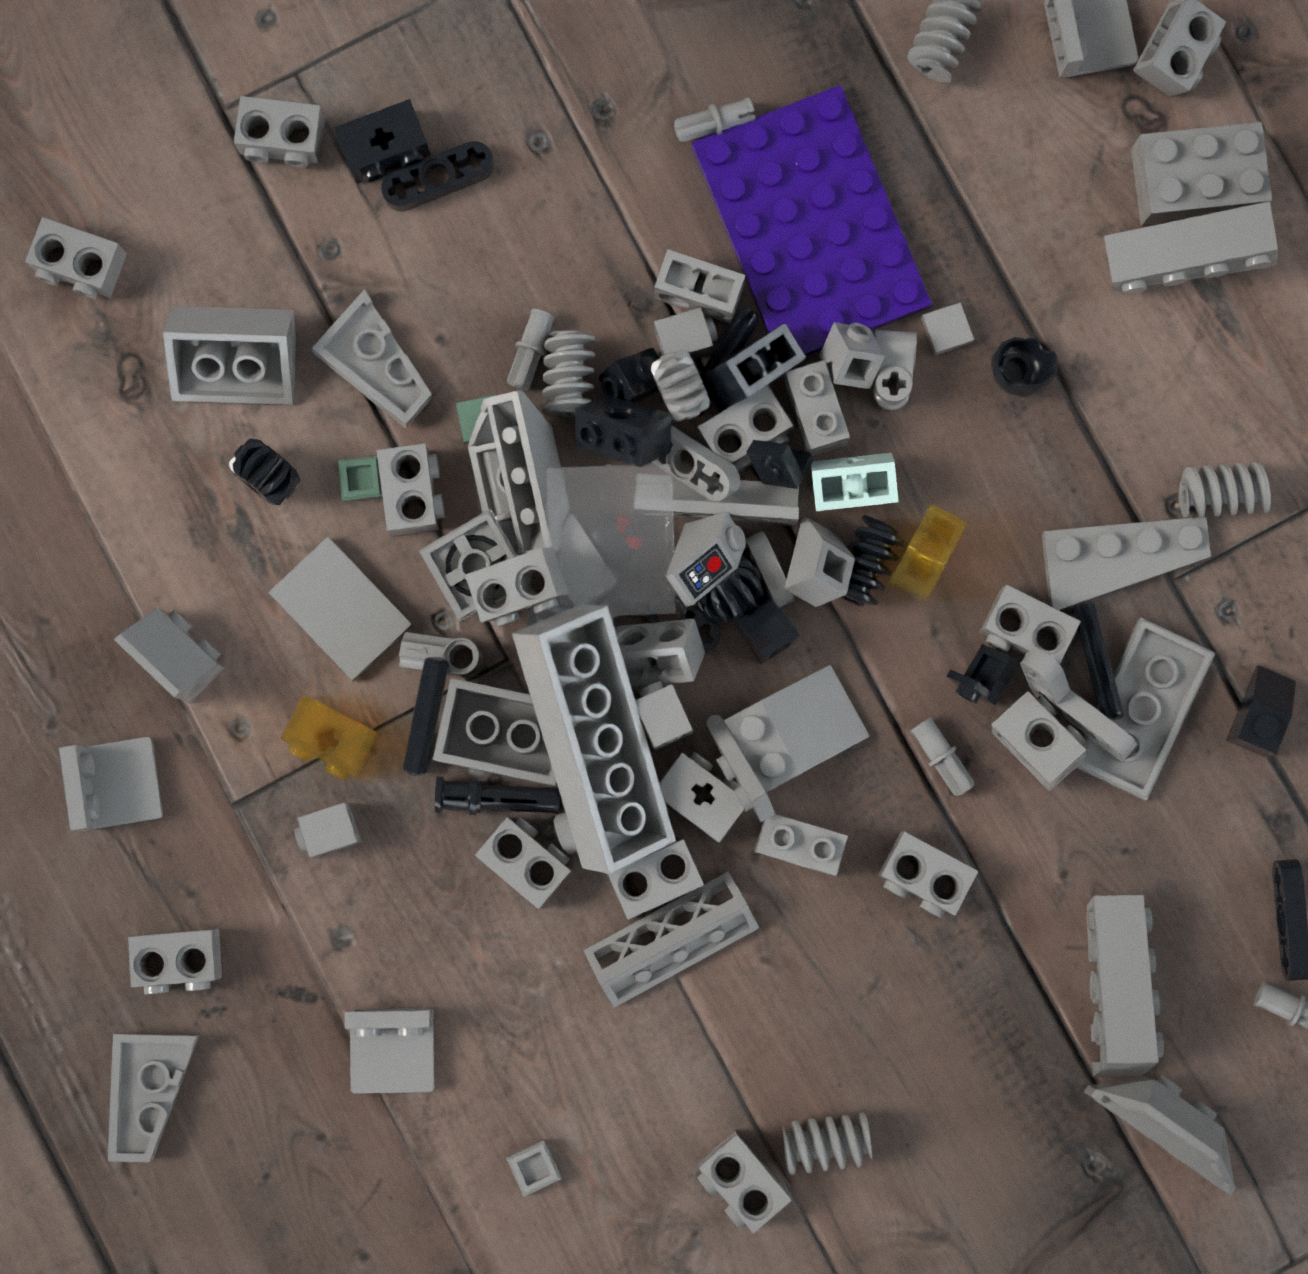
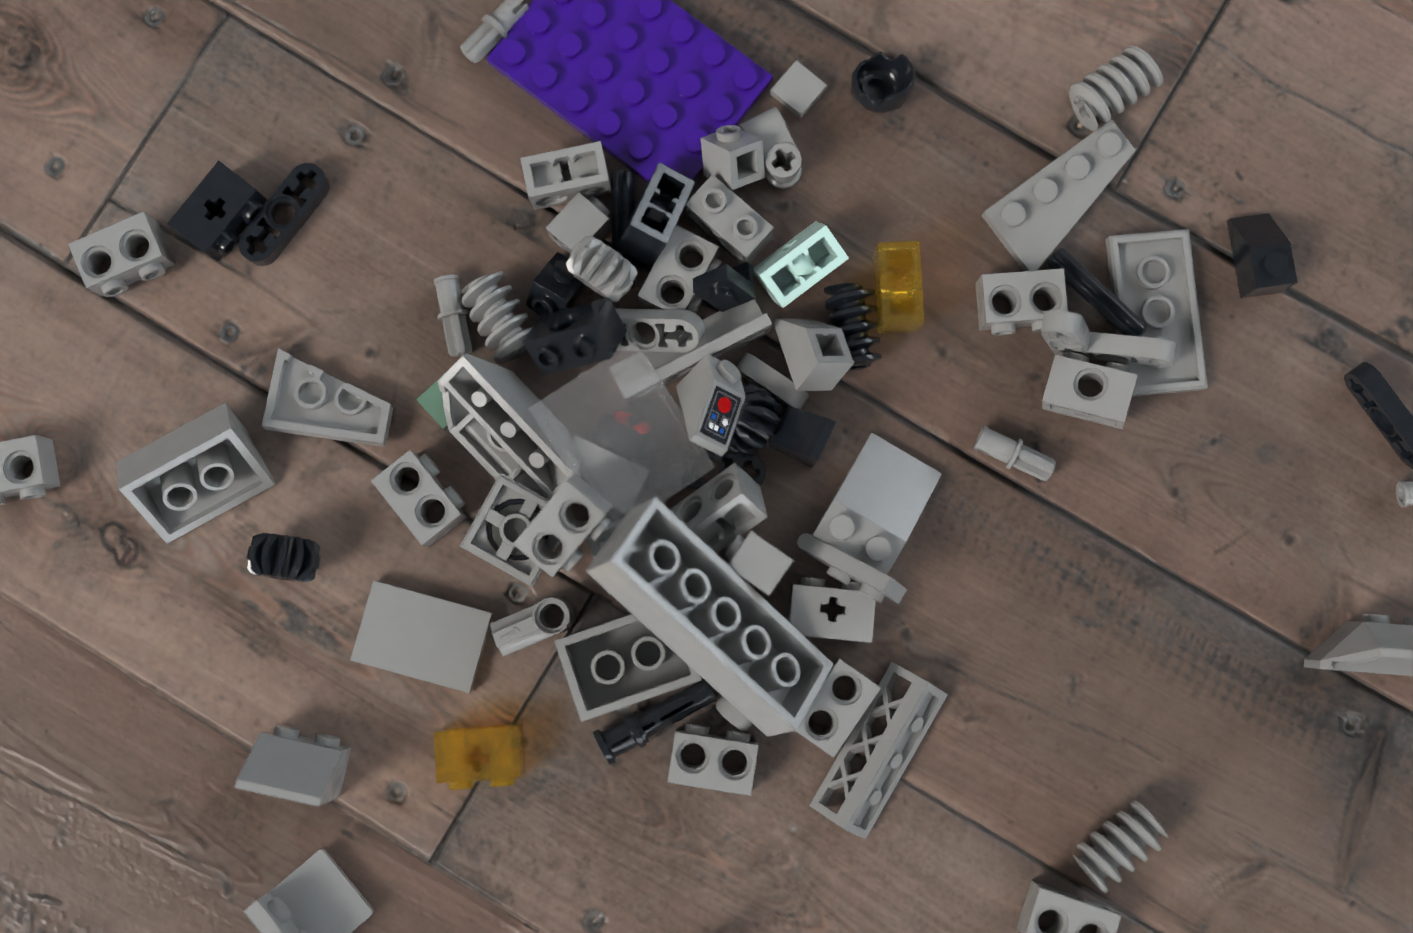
camera: 30 degrees left, 0 degrees up
light grey brick [294,802,362,858] -> none
sand green tile [338,456,383,502] -> none
black axle [403,657,449,776] -> none
light grey brick [754,814,848,876] -> none
light grey brick [877,831,978,919] -> none
black bracket [946,644,1020,705] -> none
light grey wedge [1087,895,1164,1077] -> none

